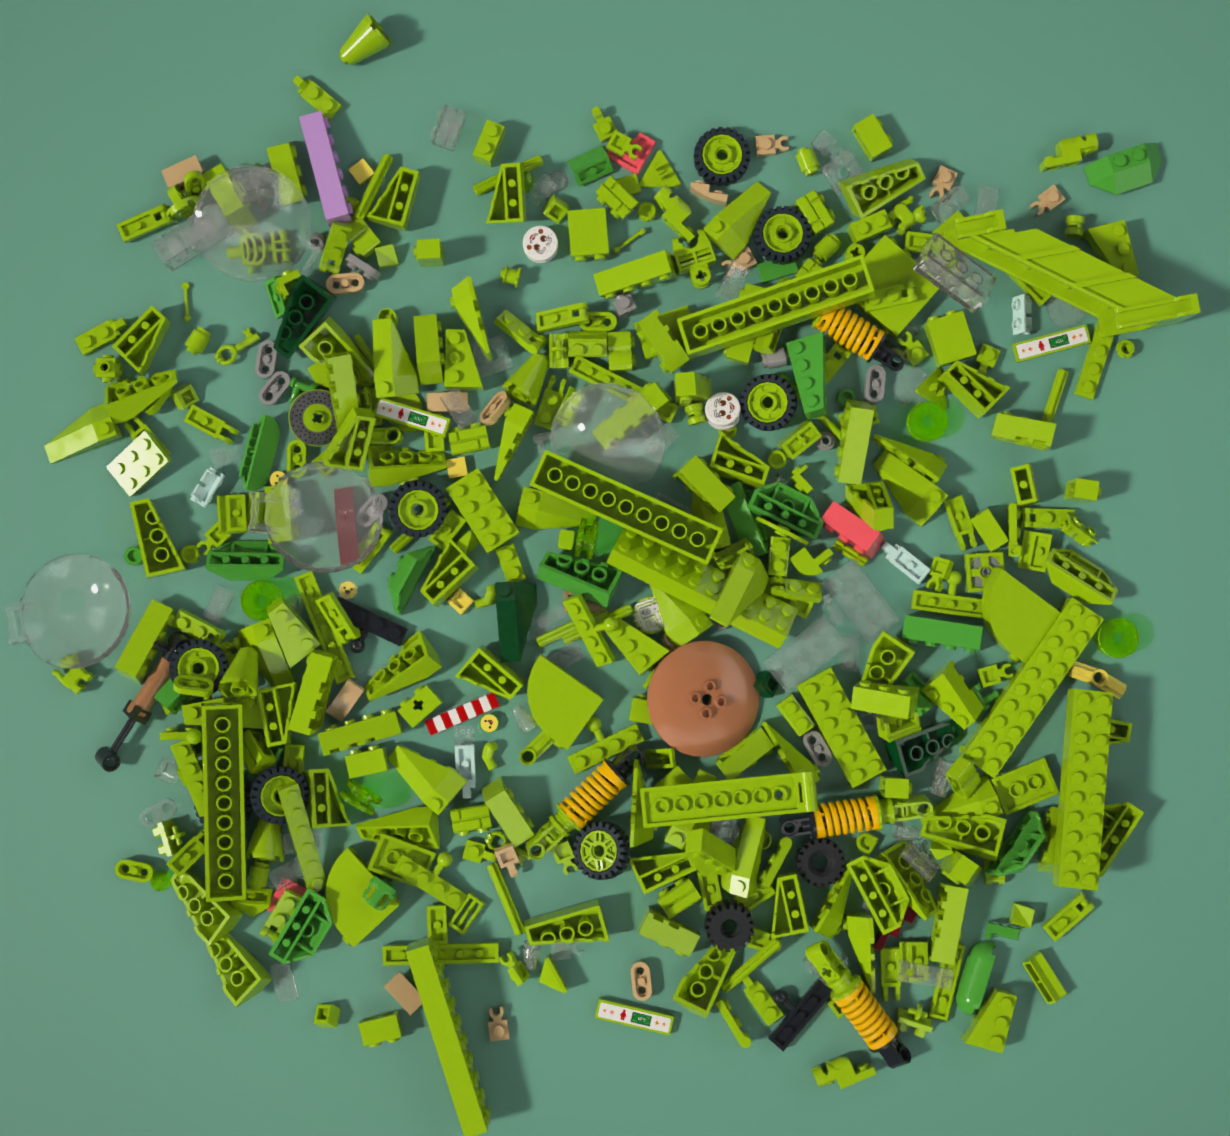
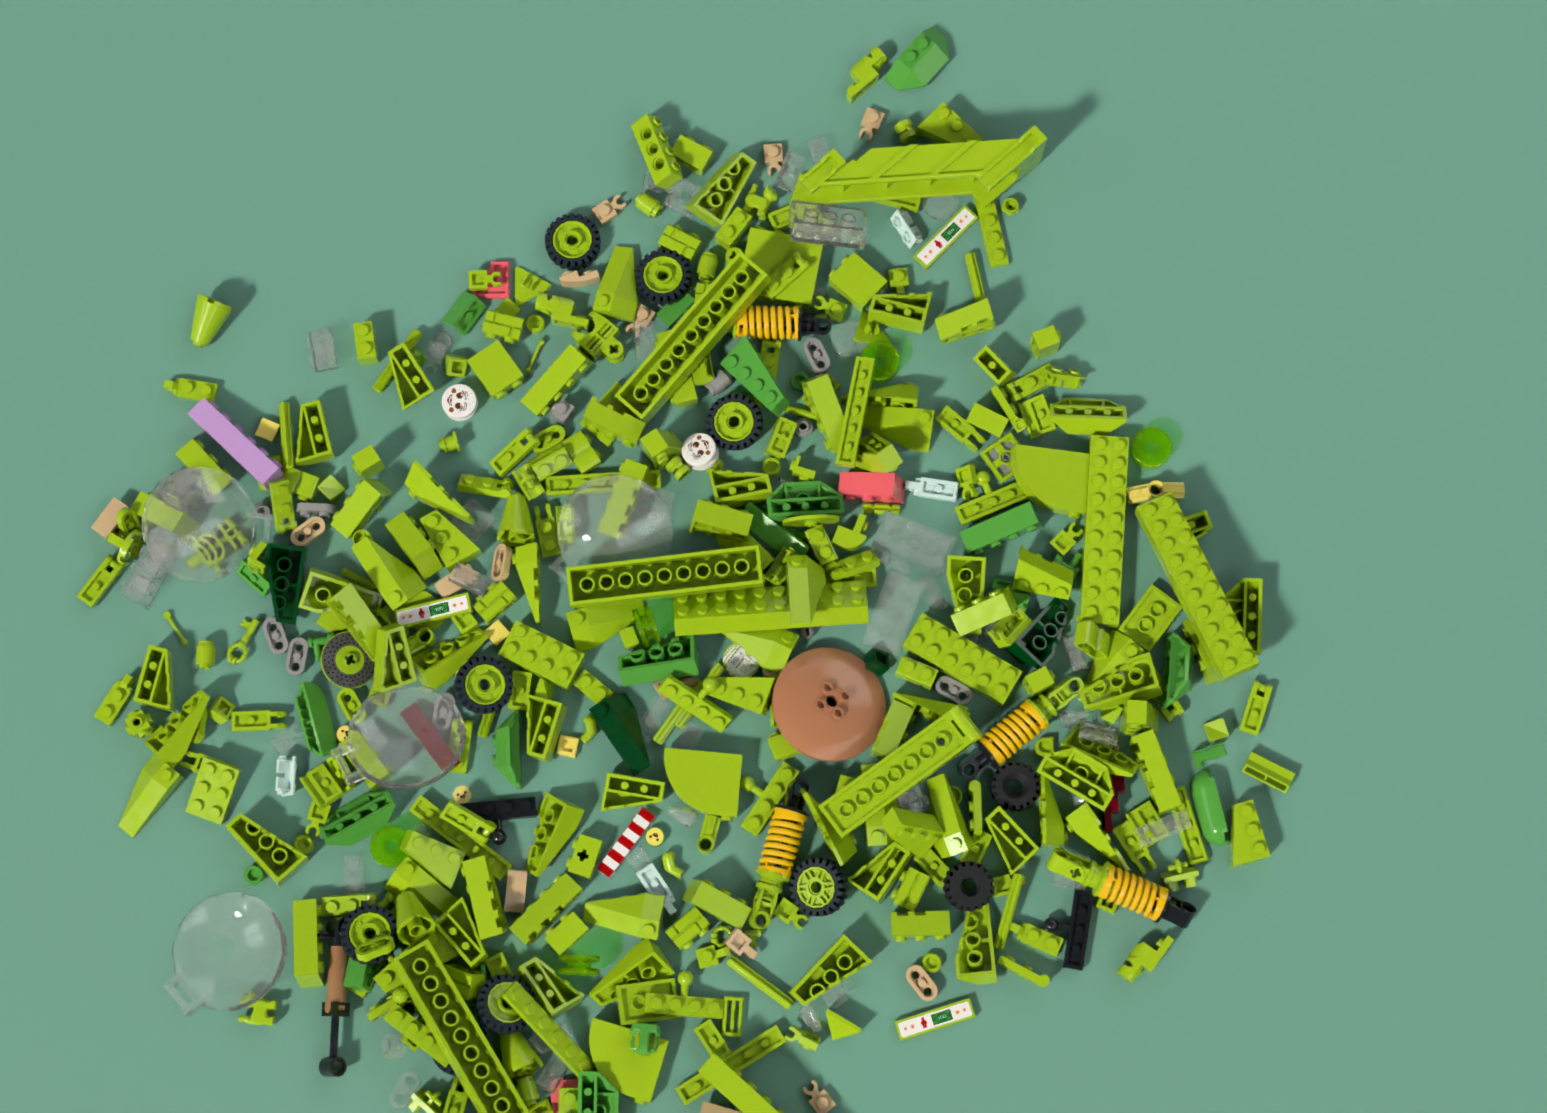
camera: 30 degrees left, 10 degrees down
lime plate [591,106,617,143] -> none
lime slope [644,748,676,769] -> none
none -> lime wedge [330,479,394,539]
none -> lime brick [631,113,683,190]
none -> lime plate [835,356,876,468]
none -> lime tile [922,953,942,973]

